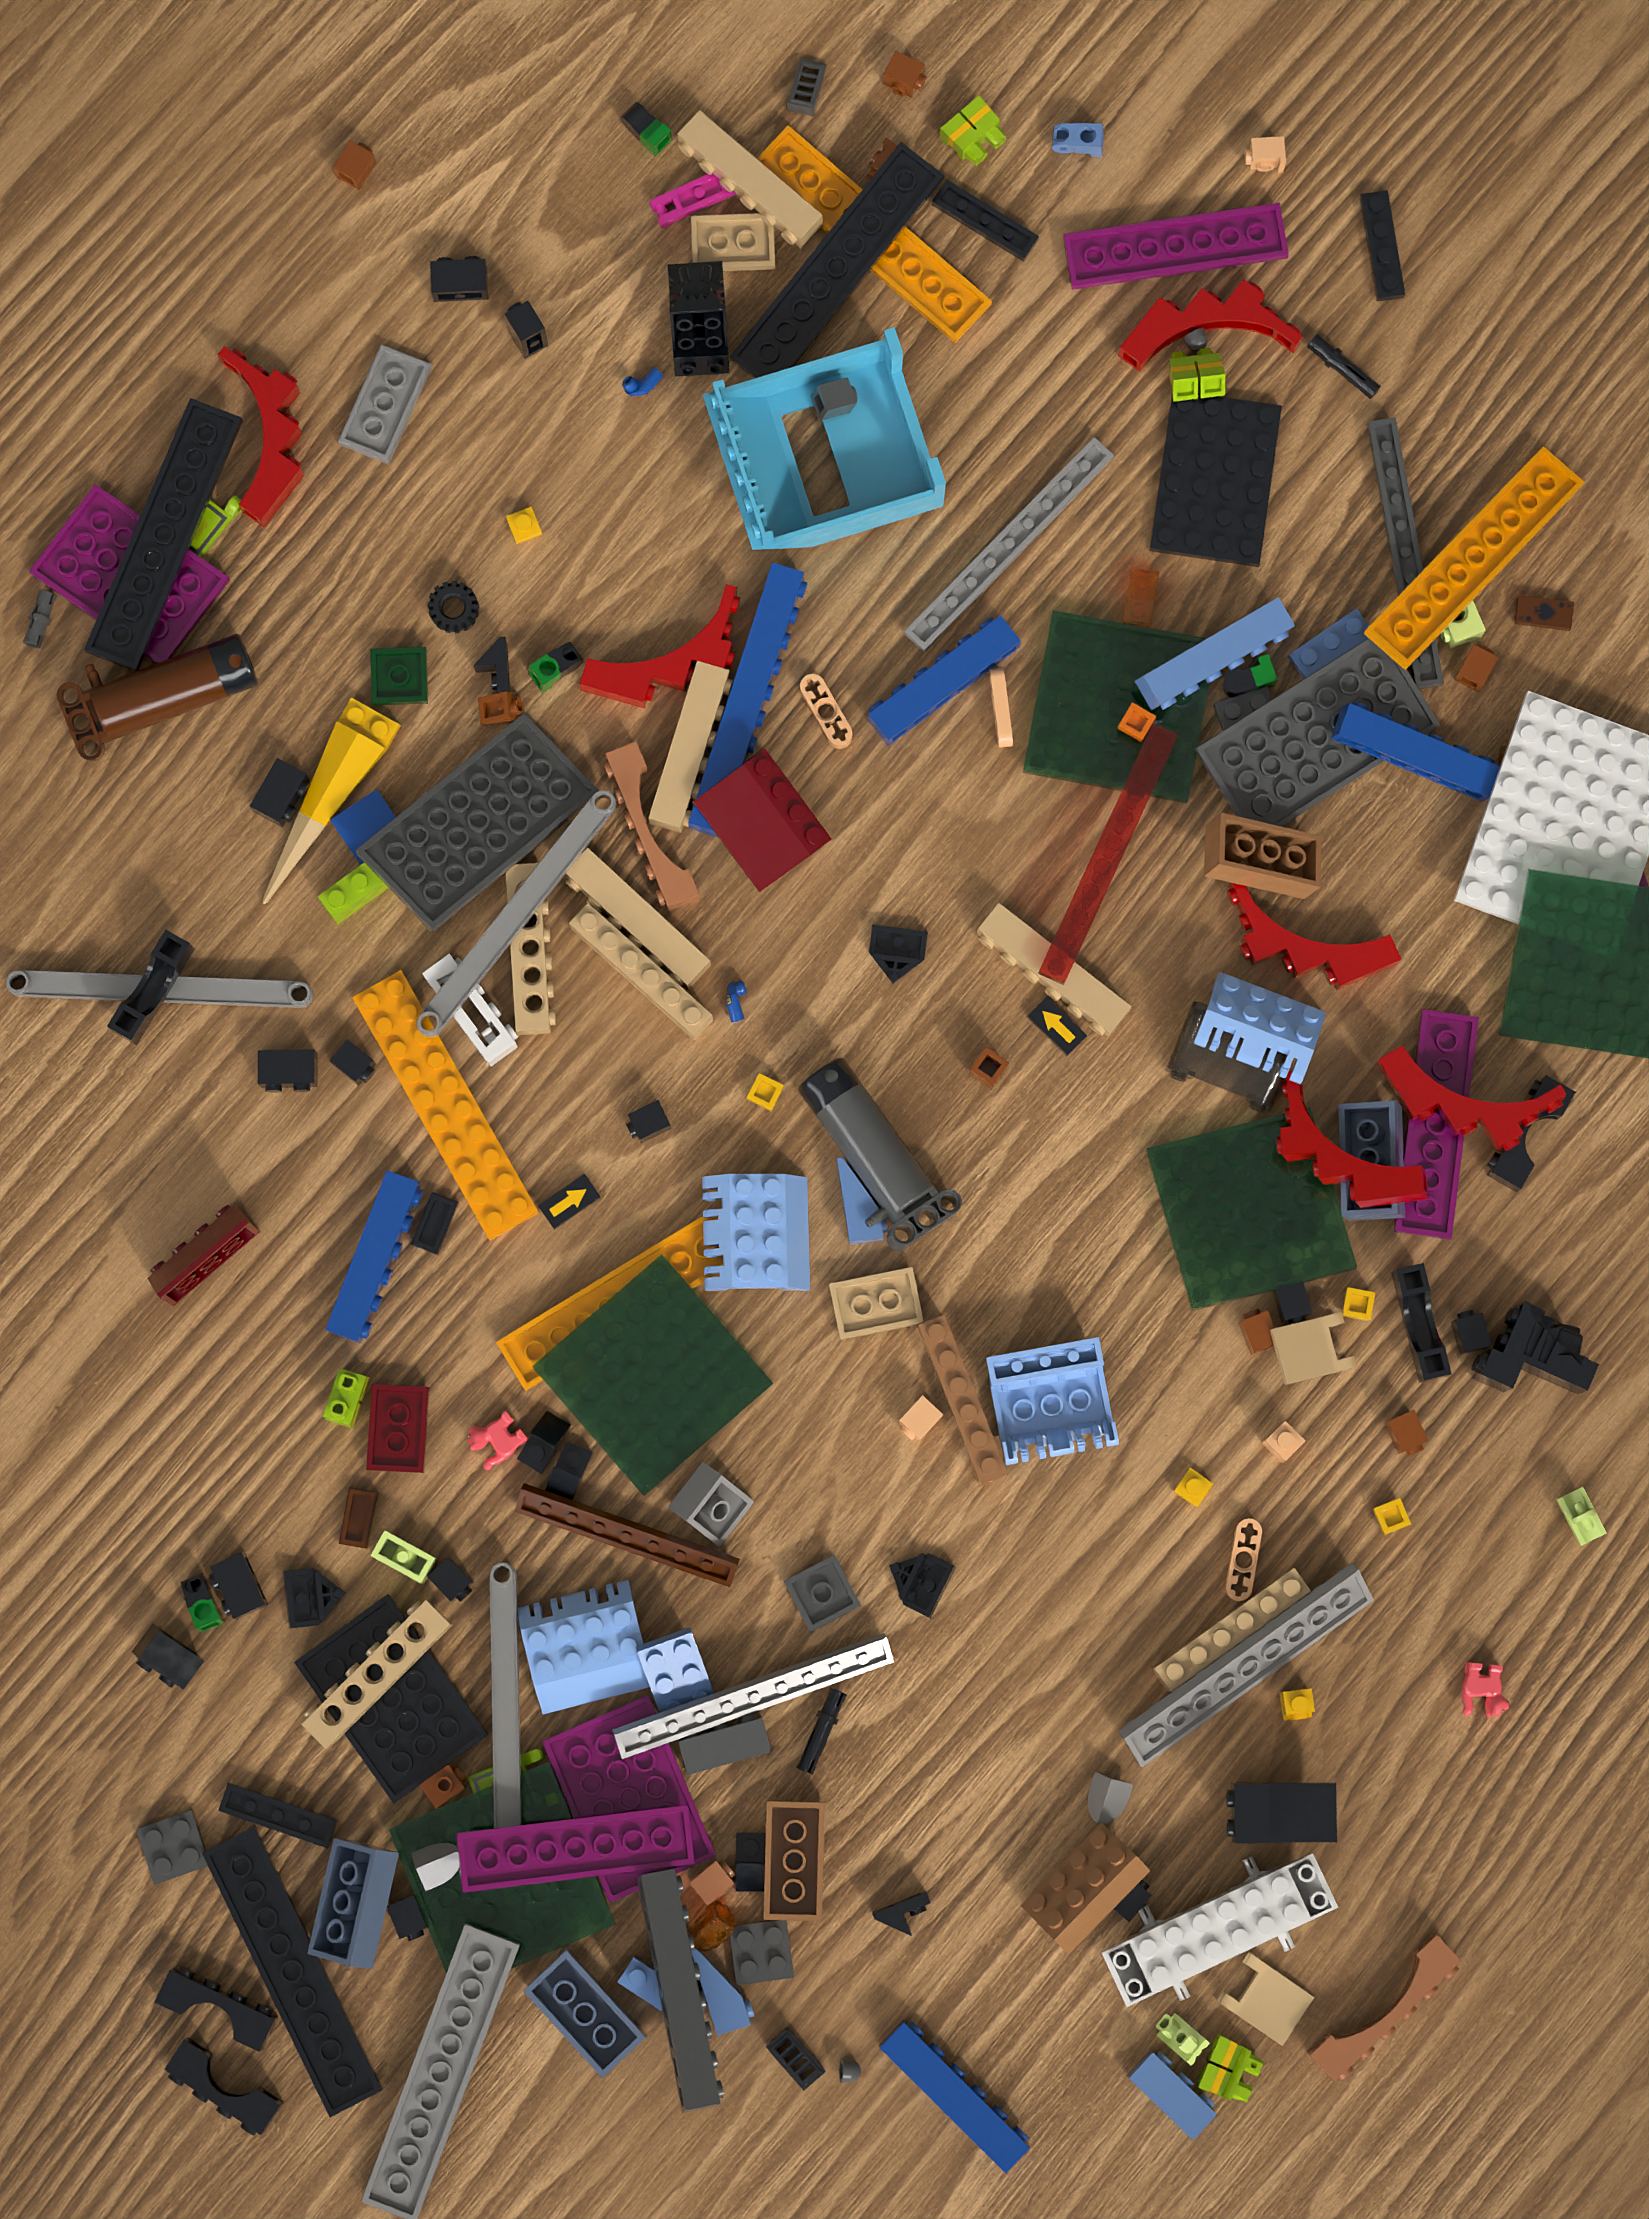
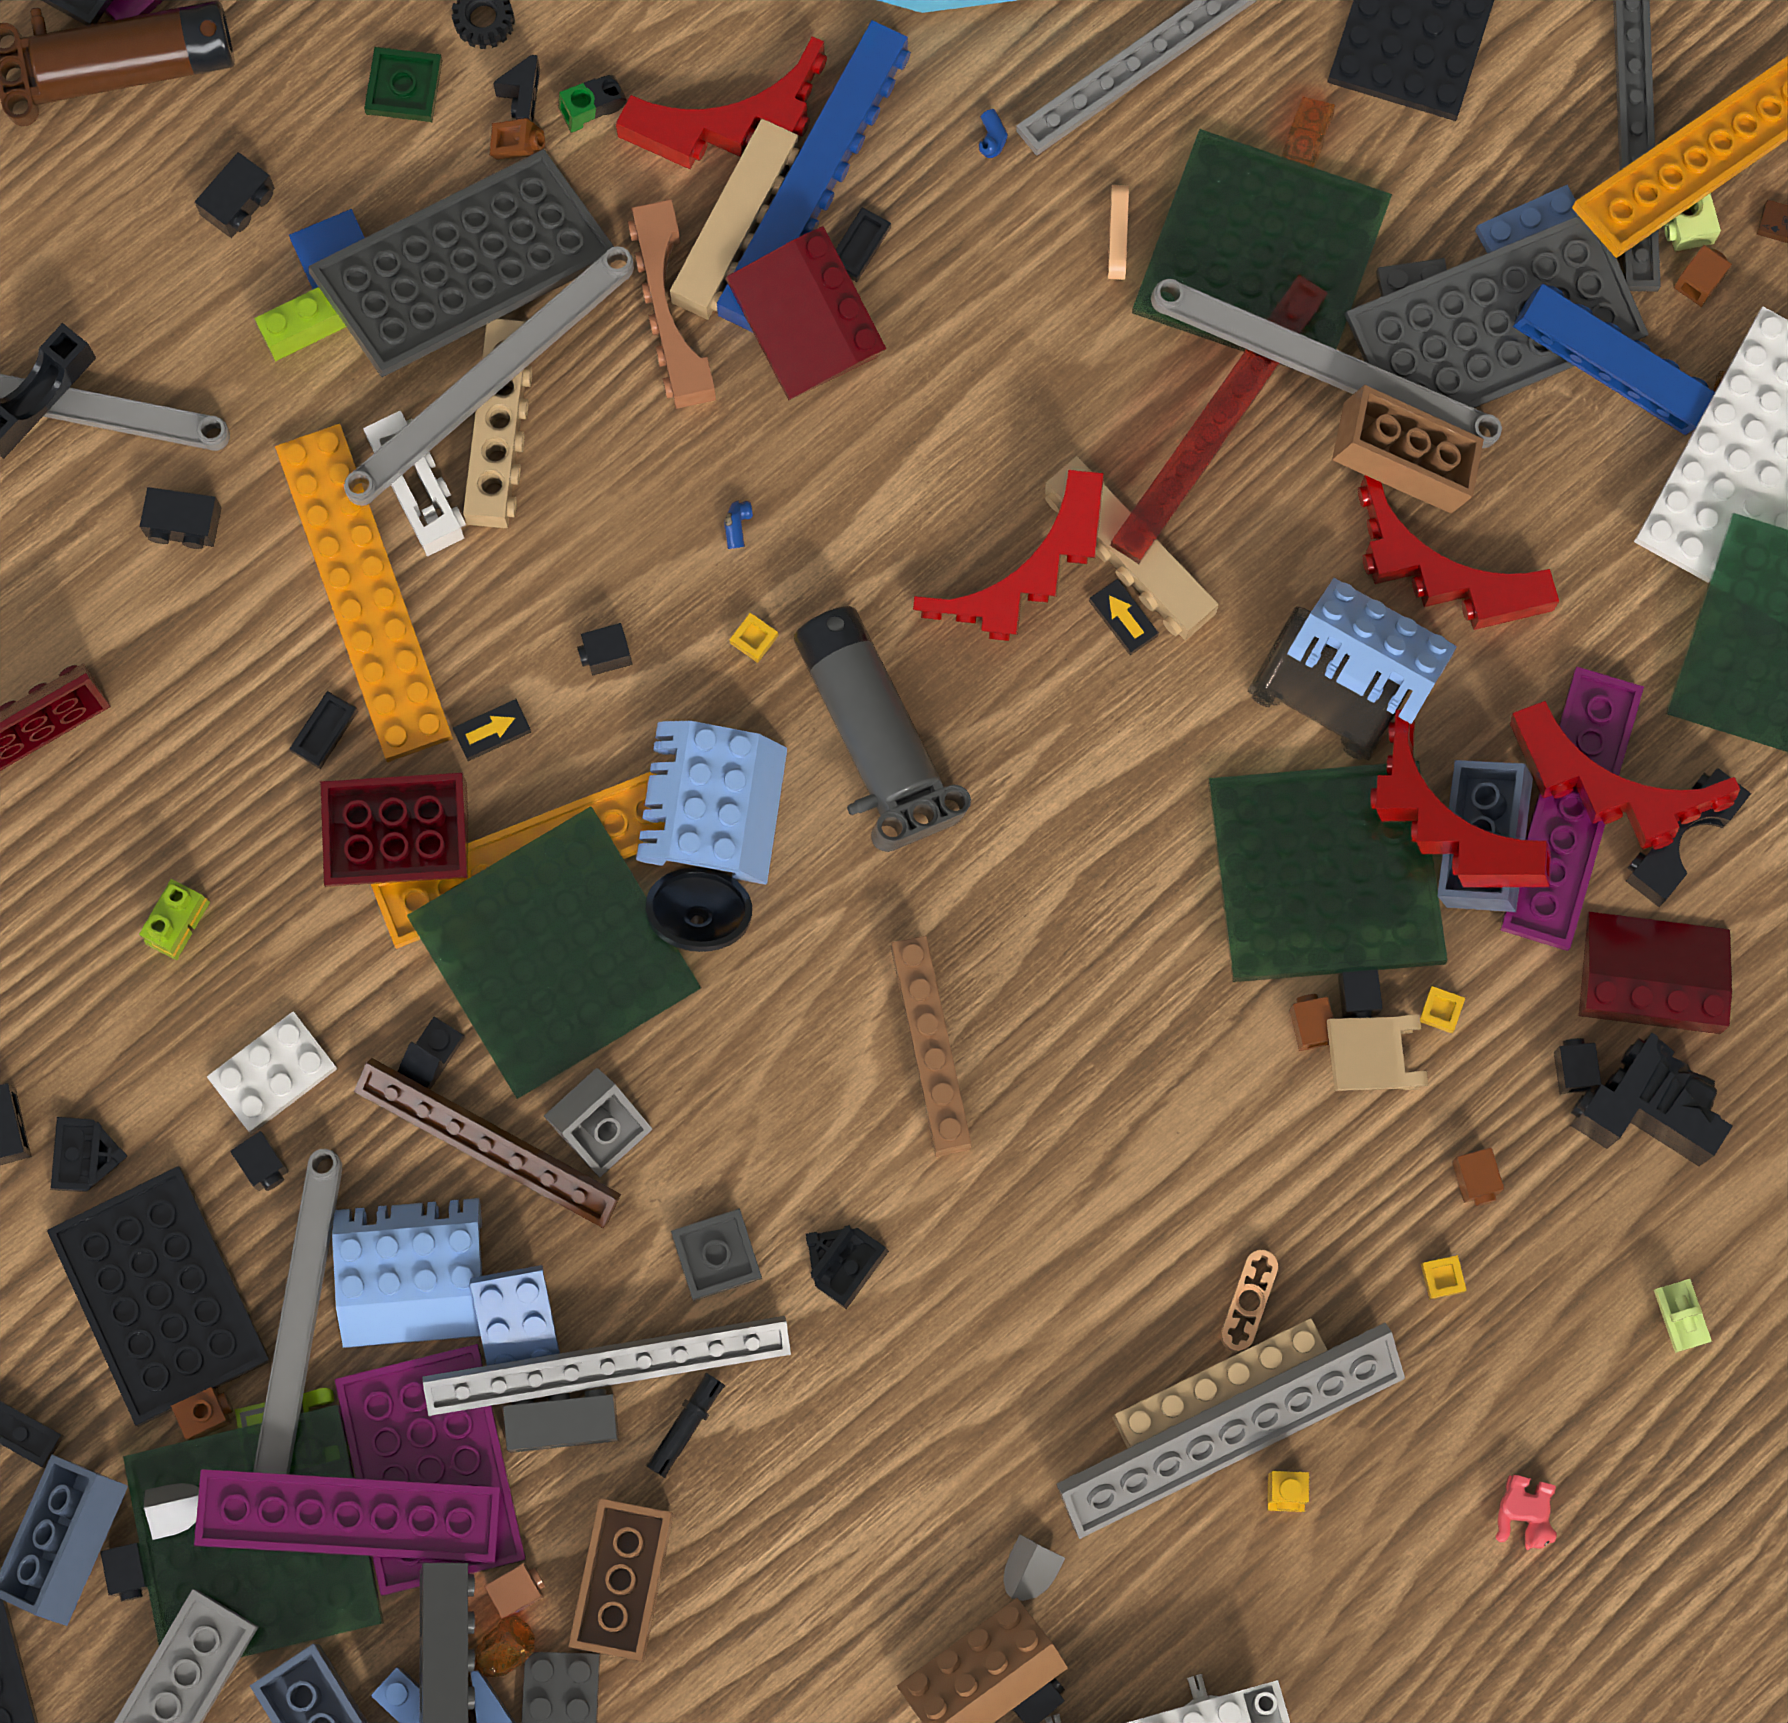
camera: 10 degrees right, 5 degrees down
yellow plate [262,698,401,904] -> none
tan brick [301,1600,452,1749] -> none
blue brick [325,1170,423,1344] -> none
black brick [330,1039,376,1086] -> none
reddish brown tile [339,1487,378,1549] -> none
dark red plate [366,1384,430,1473] -> none
yellowish green brick [371,1530,438,1584] -> none
coral animal [467,1411,528,1471] -> none
black slope [517,1411,571,1474] -> none
tan brick [565,848,711,989] -> none
tan brick [569,903,713,1041] -> none
black slope [736,1833,765,1892] -> none
light nougat beam [800,674,852,749] -> none
tan plate [829,1267,924,1340] -> none
medium blue slope [837,1158,888,1245] -> none
blue brick [868,615,1021,746] -> none
black slope [869,925,928,984] -> none
black slope [872,1891,931,1936] -> none
light nougat brick [899,1395,943,1441] -> none
dark orange brick [969,1047,1009,1090] -> none
light blue slope [986,1337,1119,1465] -> none
orange plate [1118,702,1156,742] -> none
medium blue brick [1135,597,1295,710] -> none
yellow plate [1173,1468,1213,1508] -> none
leg [1222,654,1277,698] -> none
black brick [1226,1782,1337,1844] -> none
light nougat brick [1262,1421,1305,1463] -> none
black arch [1391,1263,1452,1383] -> none
none -> white plate [207,1011,338,1134]
none -> dark red slope [320,773,468,887]
none -> black dish [645,867,753,952]
none -> black tile [836,207,891,282]
none -> red arch [913,470,1104,641]
none -> blue arm [979,109,1008,158]
none -> light grey piece [1151,279,1502,448]
none -> dark red slope [1578,911,1732,1034]

